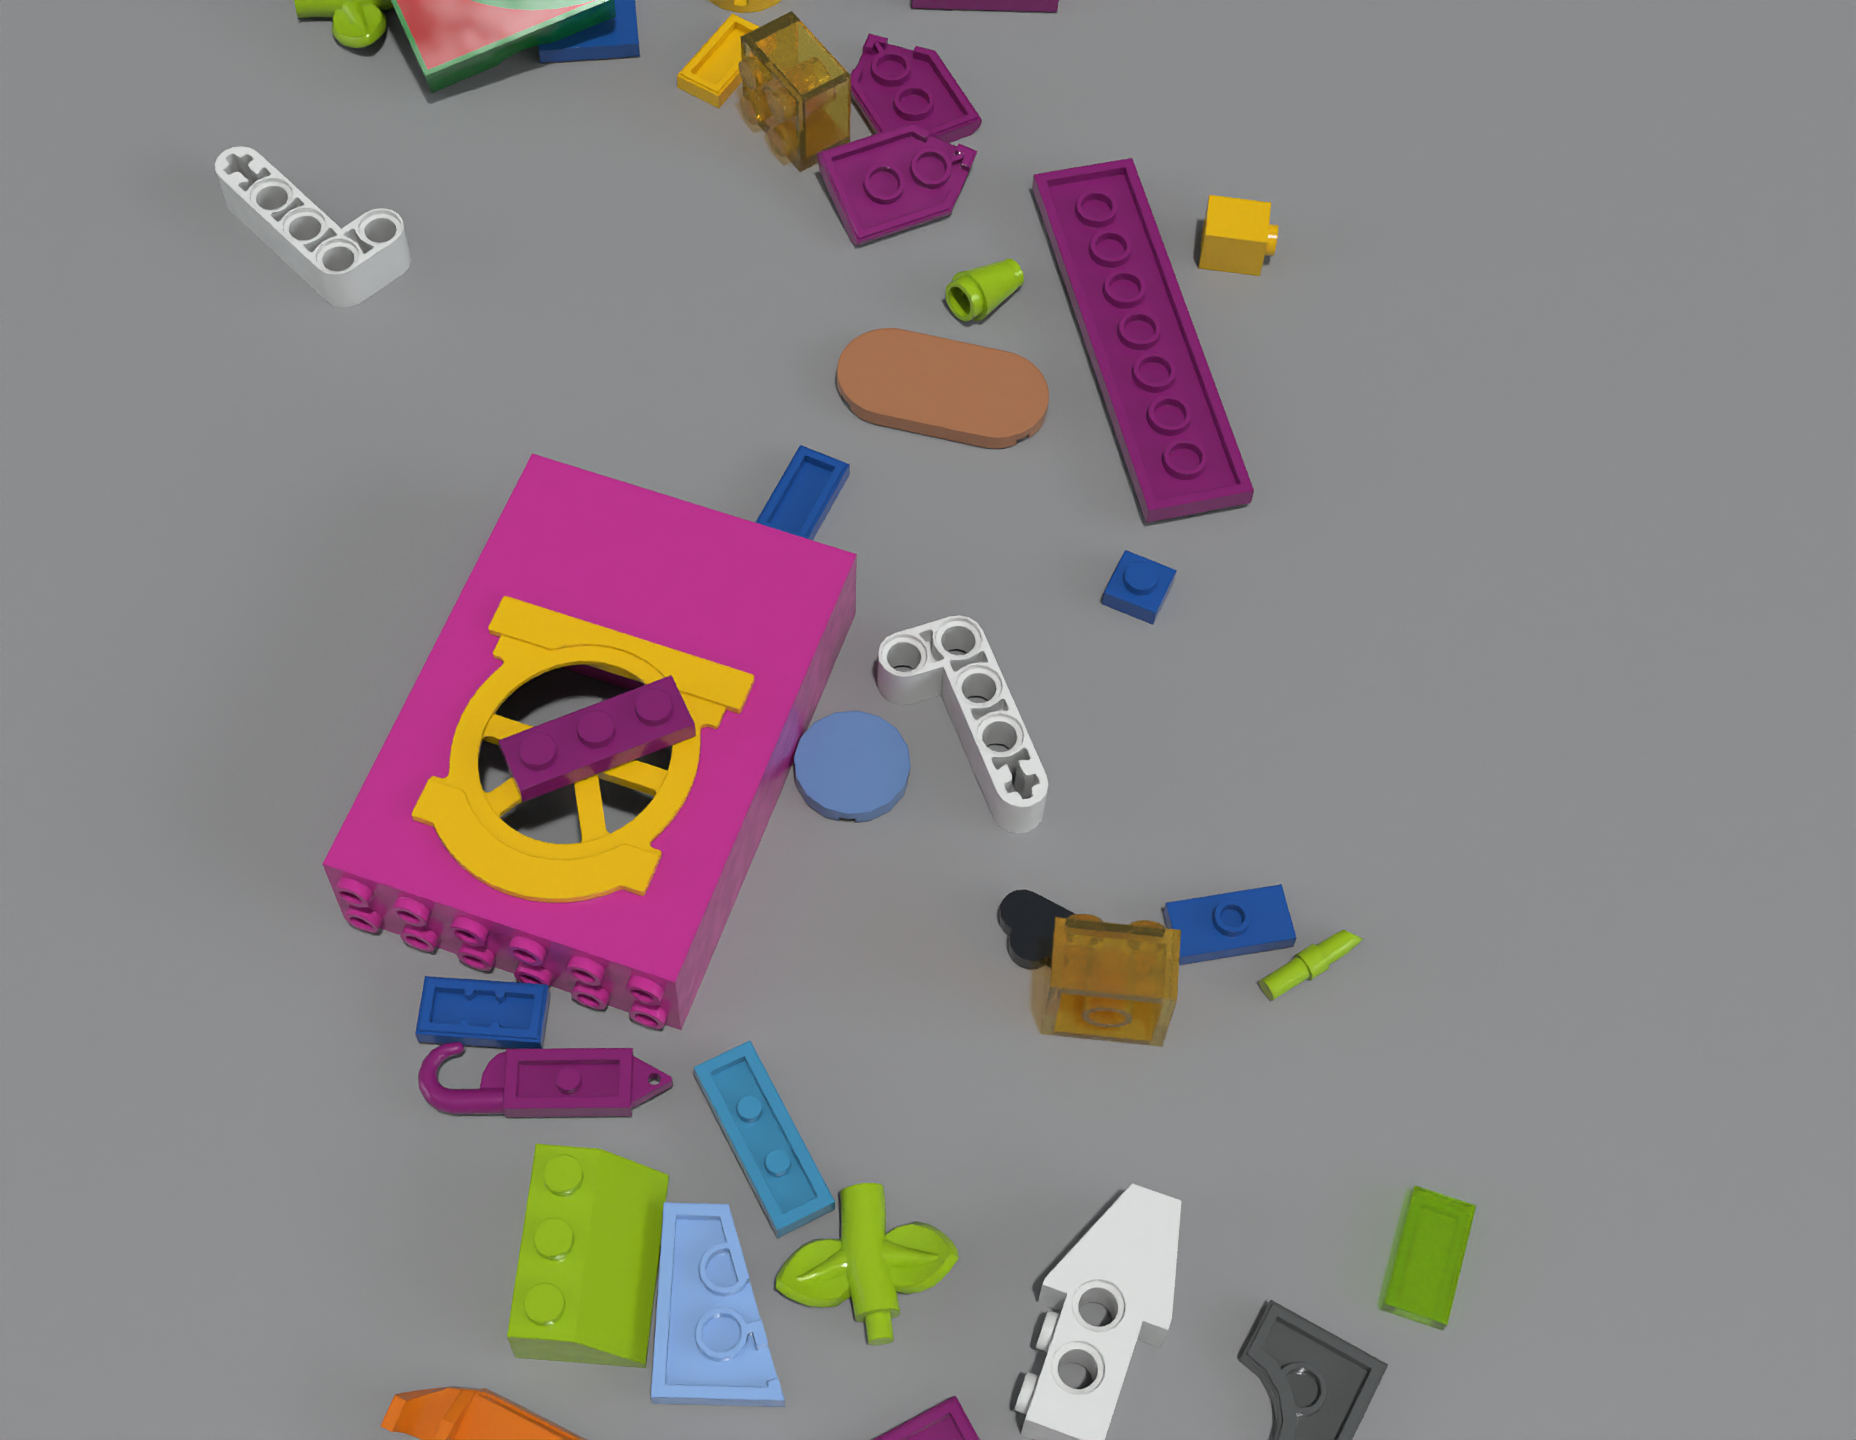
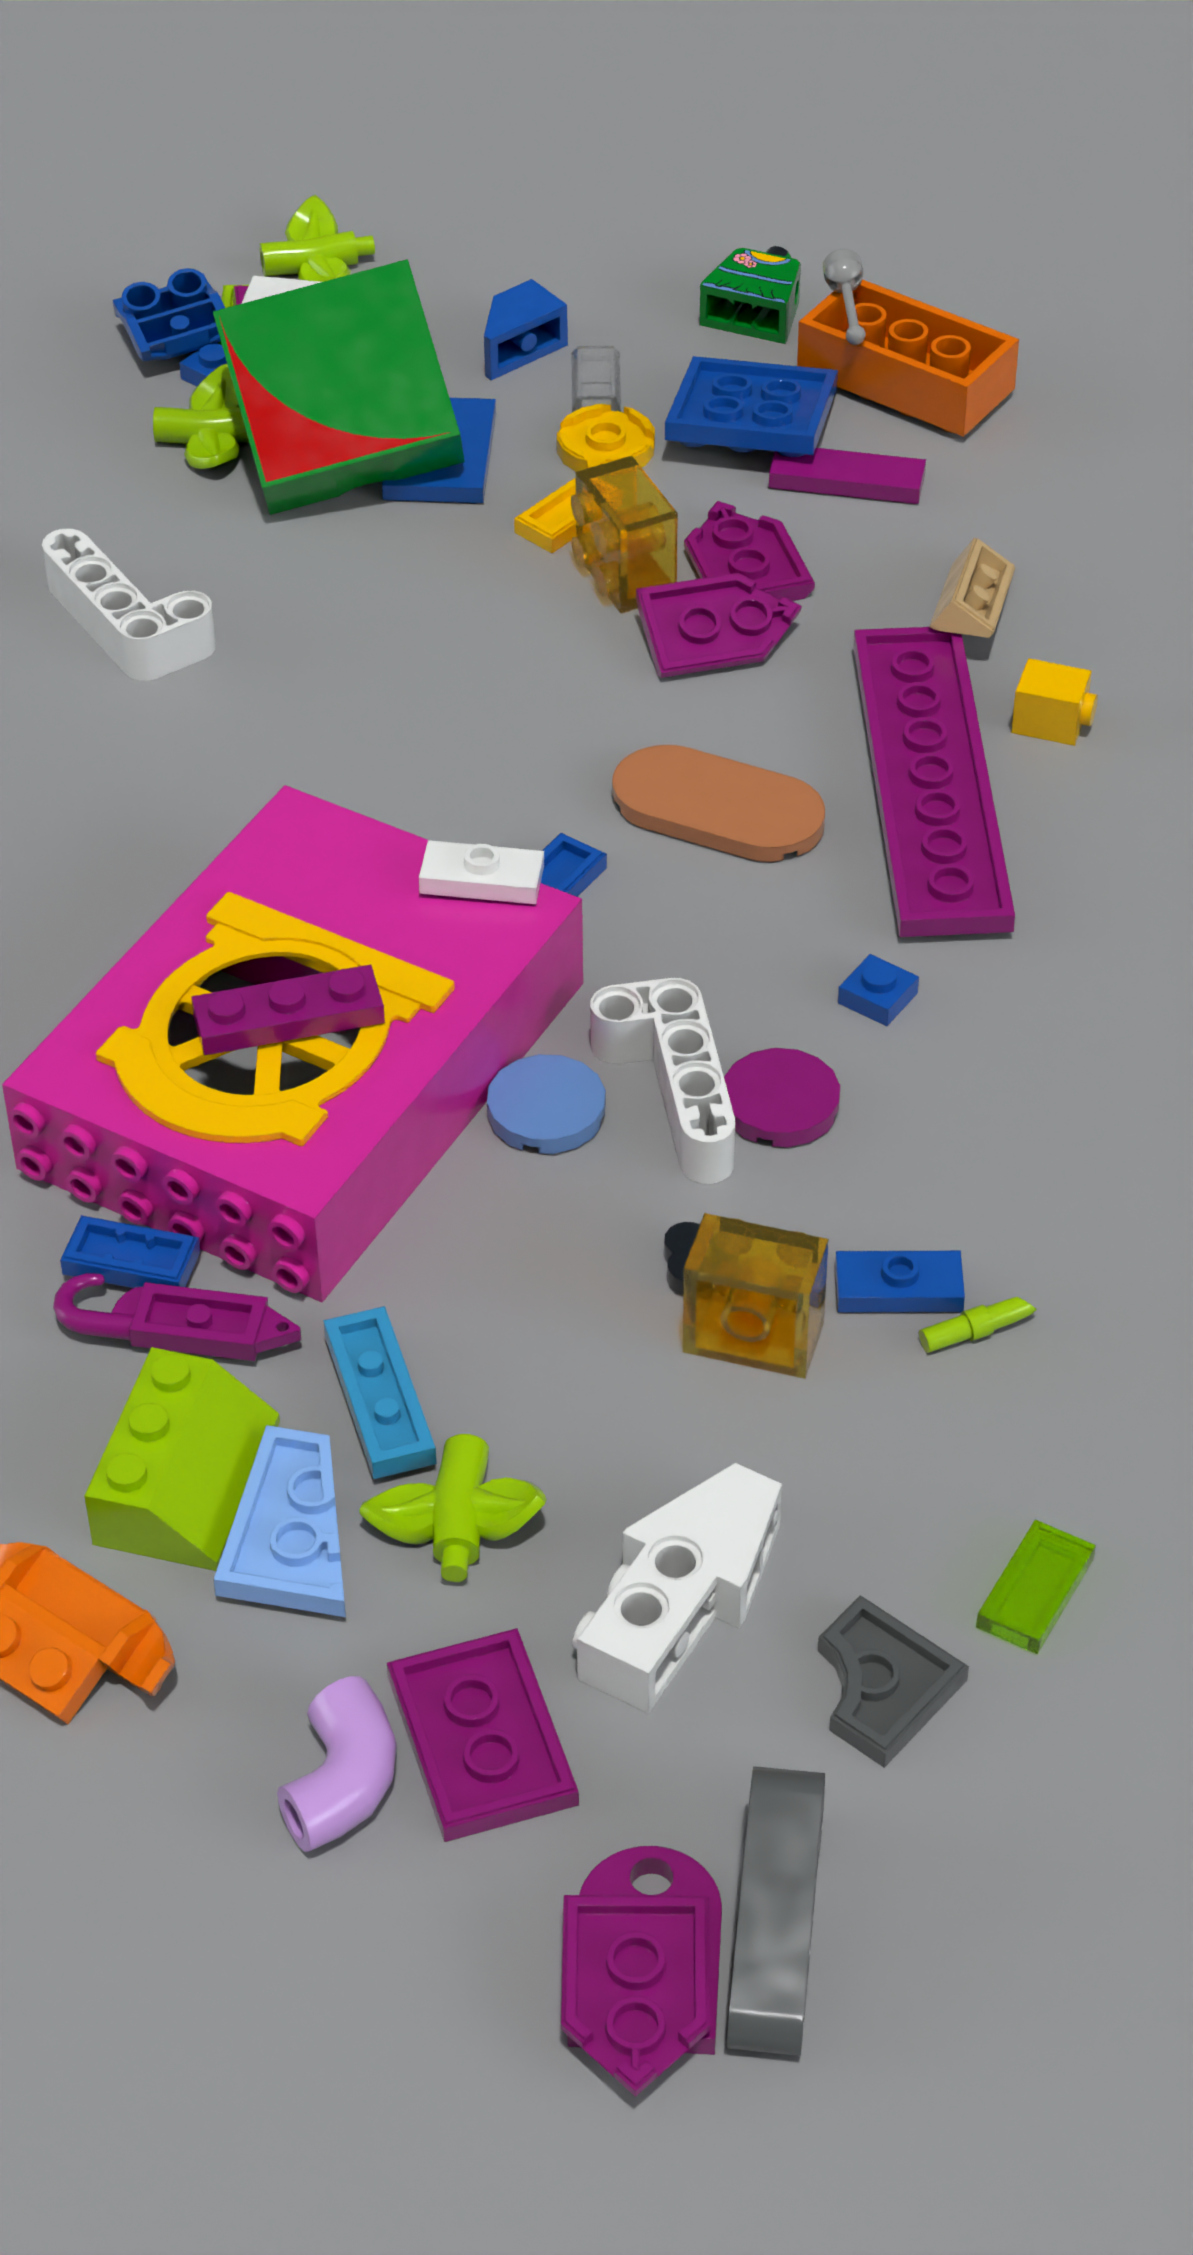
camera: 15 degrees right, 15 degrees down
lime cone [945,258,1024,321] -> none
none -> white plate [419,840,544,904]
none -> magenta tile [724,1048,840,1148]
none -> tan slope [929,537,1015,638]

